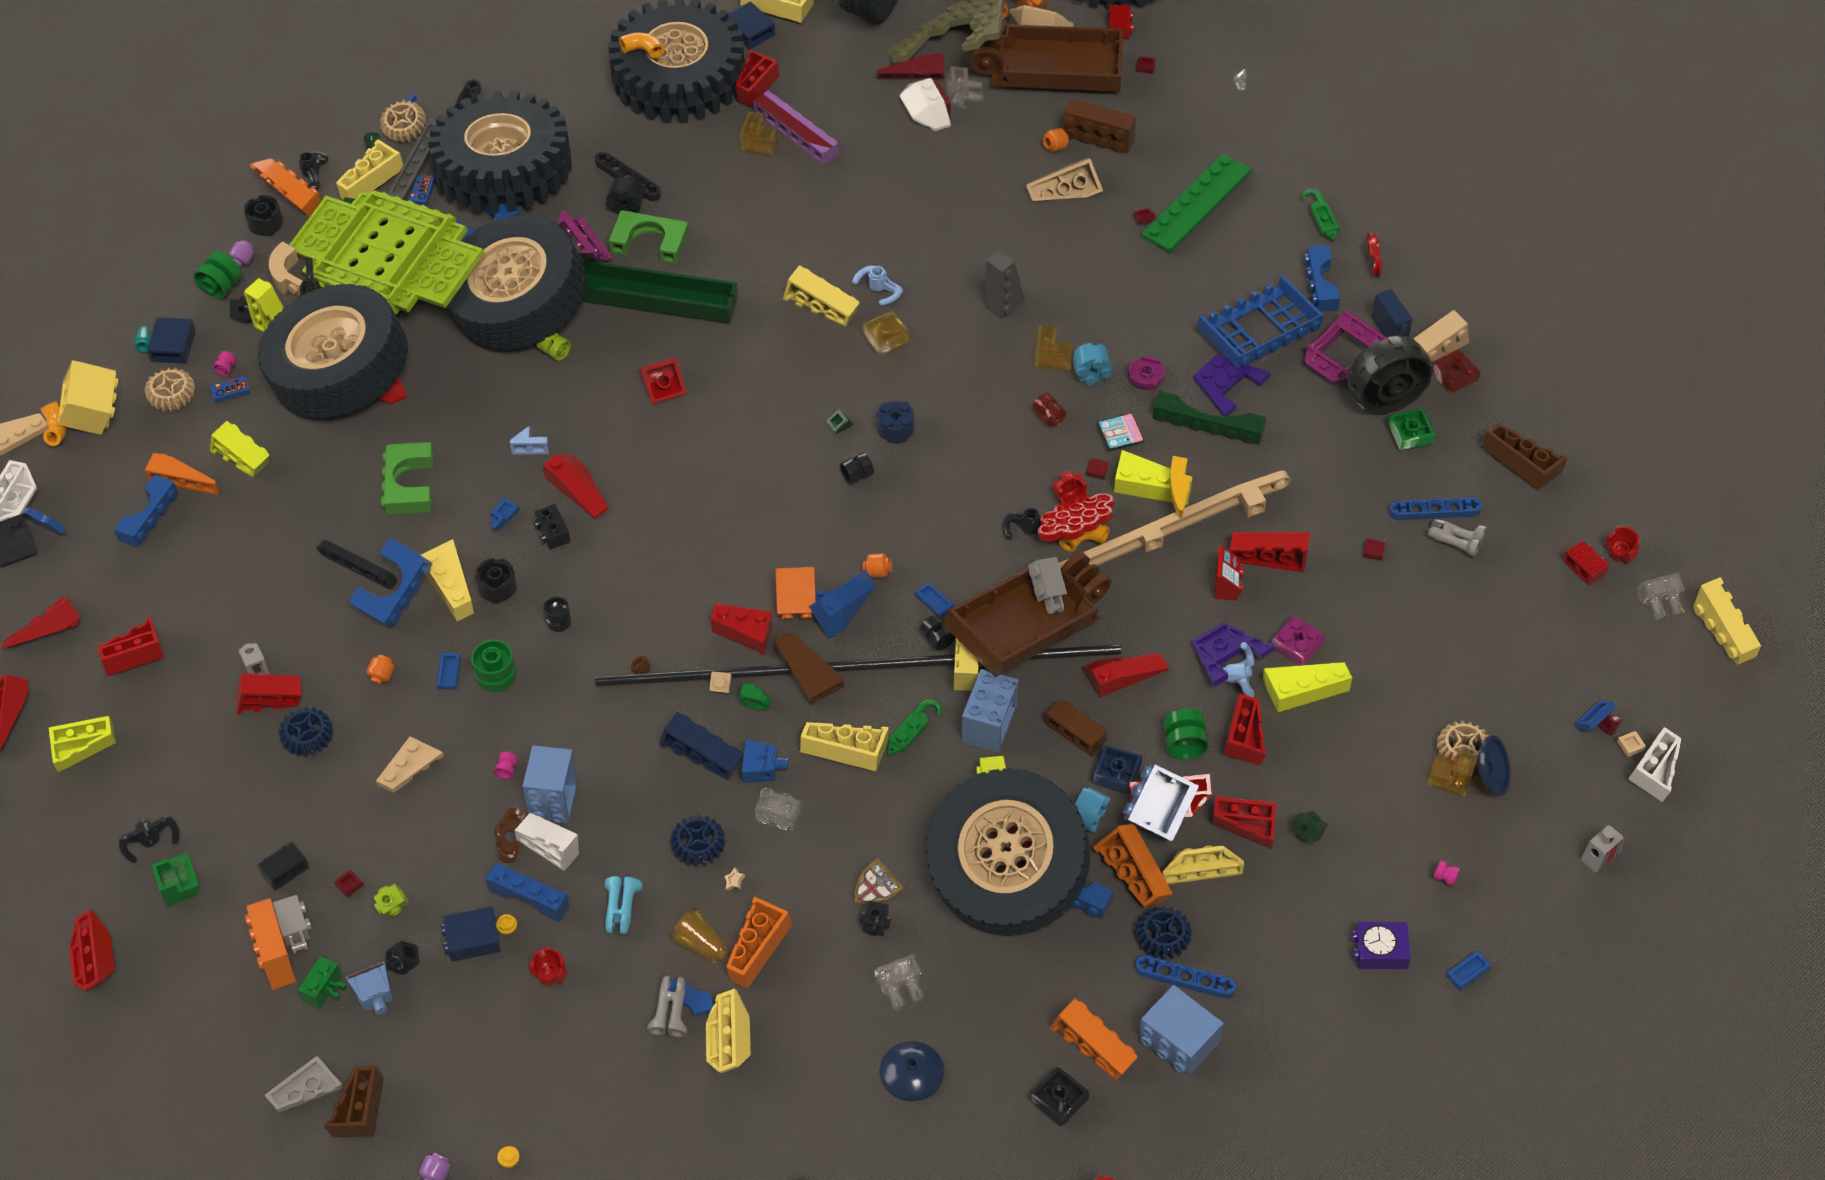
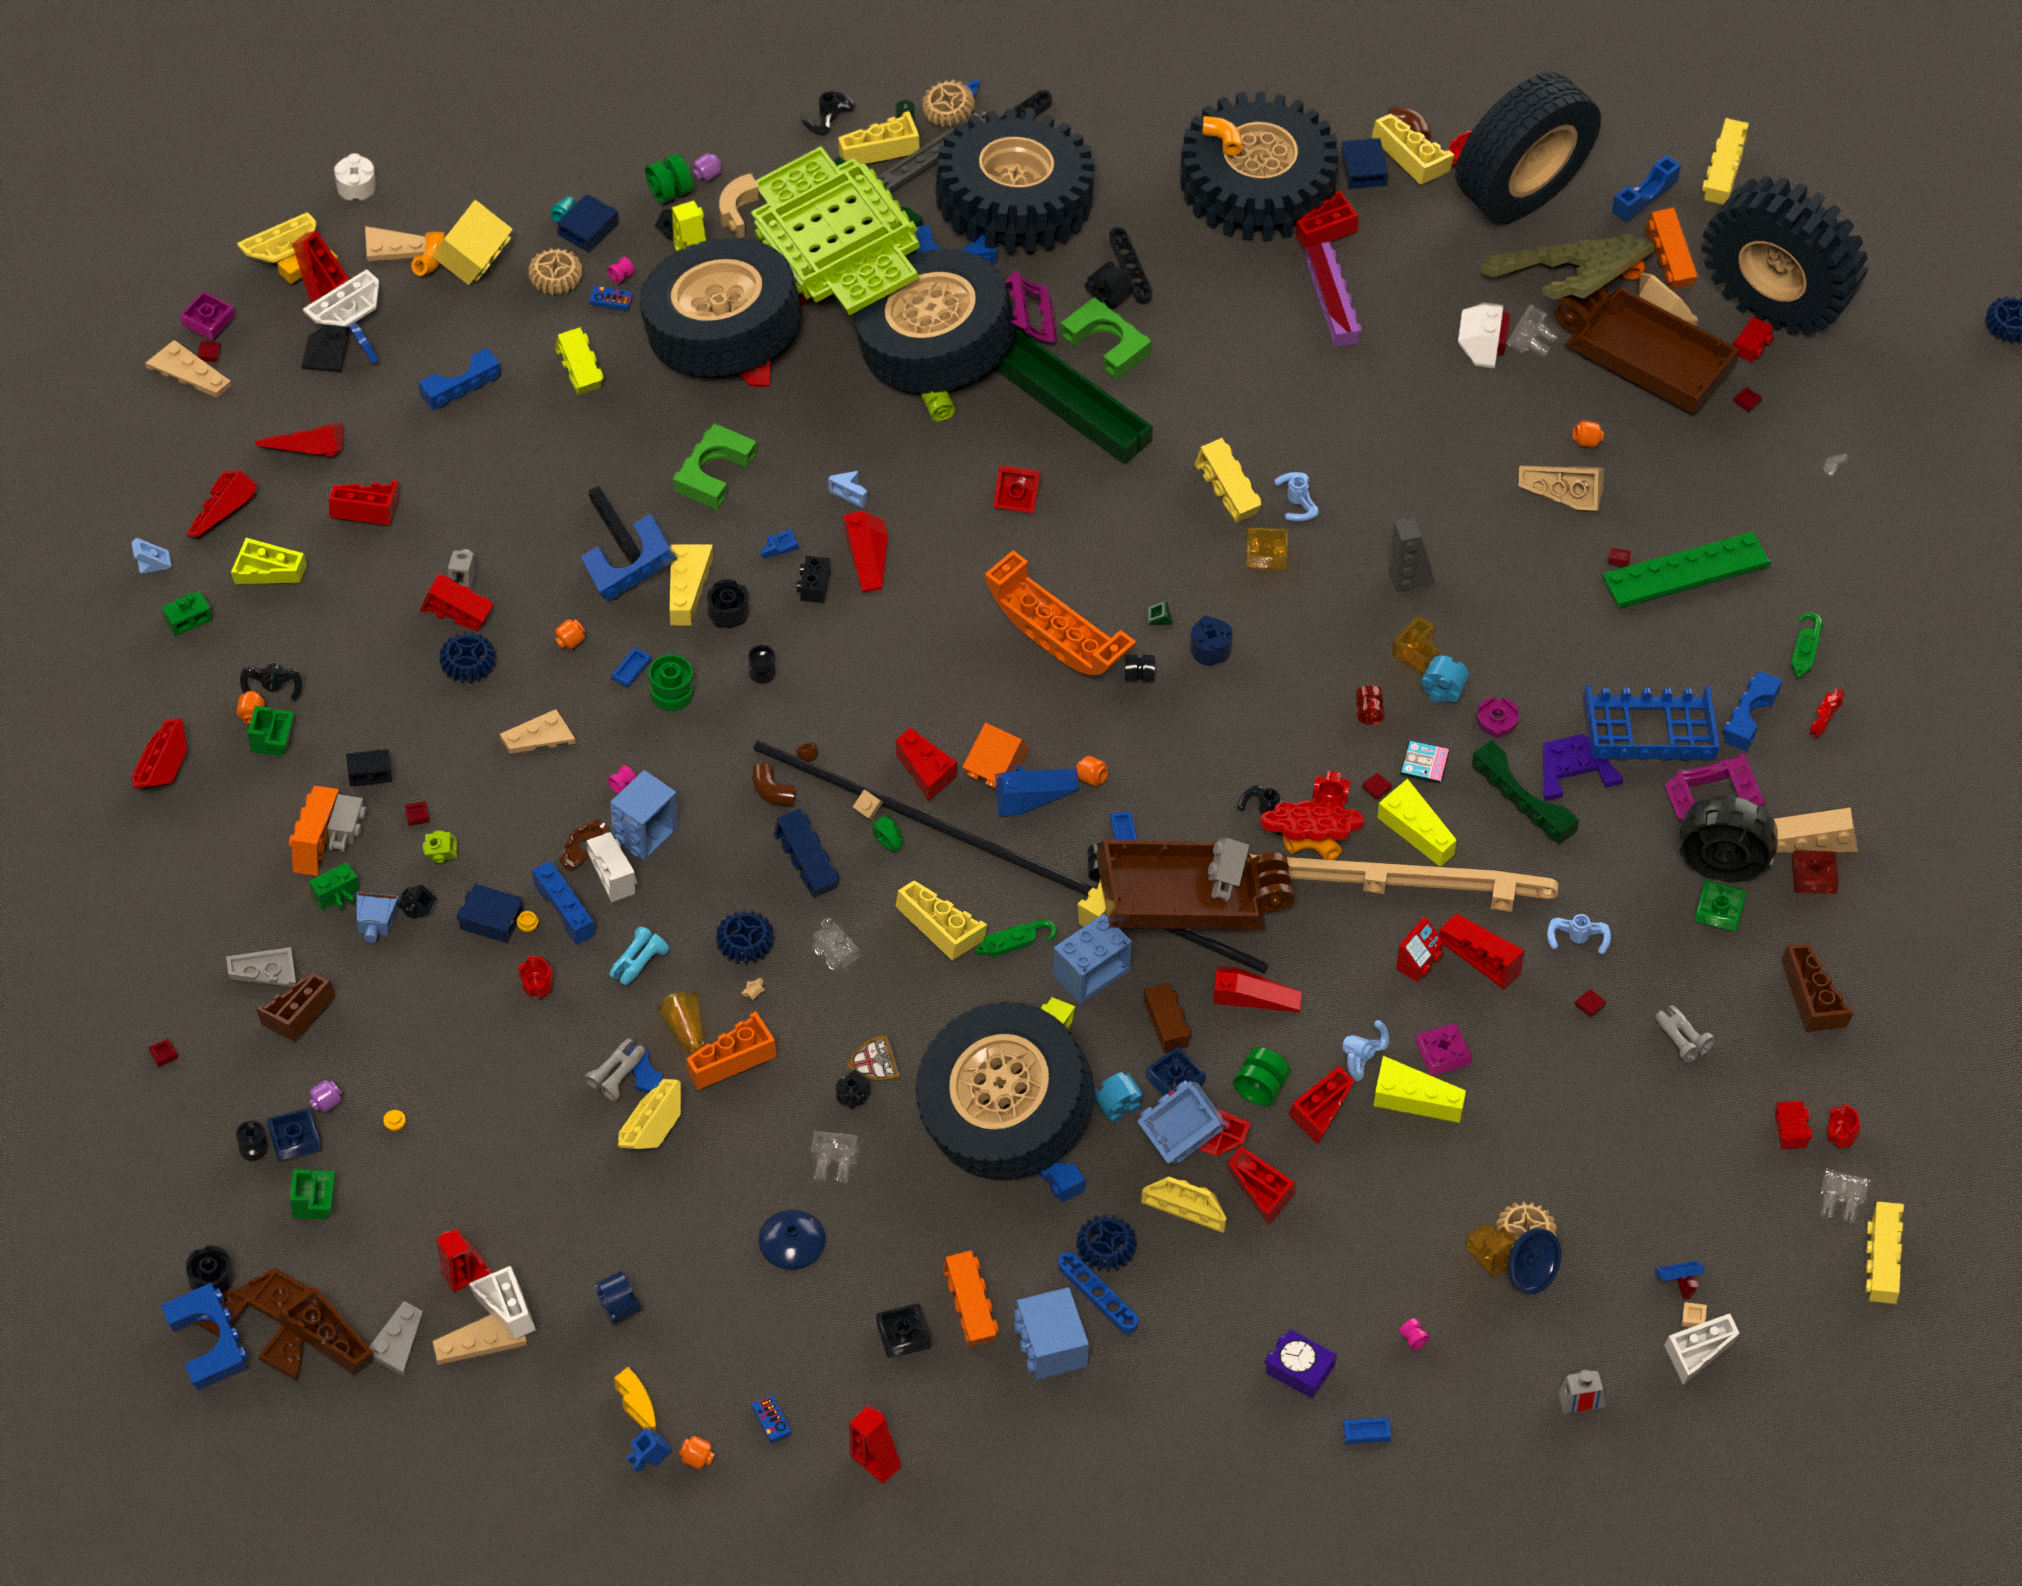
camera: 30 degrees right, 0 degrees up
orange slope [145,453,220,495] -> none
black brick [244,195,283,236] -> none
orange wedge [250,158,322,216] -> none
black piece [300,258,321,298] -> none
blue tile [409,175,435,206] -> none
clear yellow brick [739,112,778,156] -> none
blue torso [742,740,789,783] -> none
reddish brown slope [775,632,844,705] -> none
dark red slope [877,52,944,80] -> none
reddish brown brick [1064,98,1136,154] -> none
orange wedge [1093,823,1173,907] -> none
yellow slope [1170,456,1191,518] -> none
dark purple wing [1193,623,1274,687] -> none
clear green brick [1292,811,1329,843] -> none
dark blue brick [1371,289,1413,338] -> none
blue beam [1389,497,1482,520] -> none
none -> green brick [162,591,212,637]
none -> orange head [236,691,265,724]
none -> reddish brown cylinder [752,763,795,806]
none -> orange slope [985,550,1136,675]
none -> light blue piece [1547,914,1611,955]

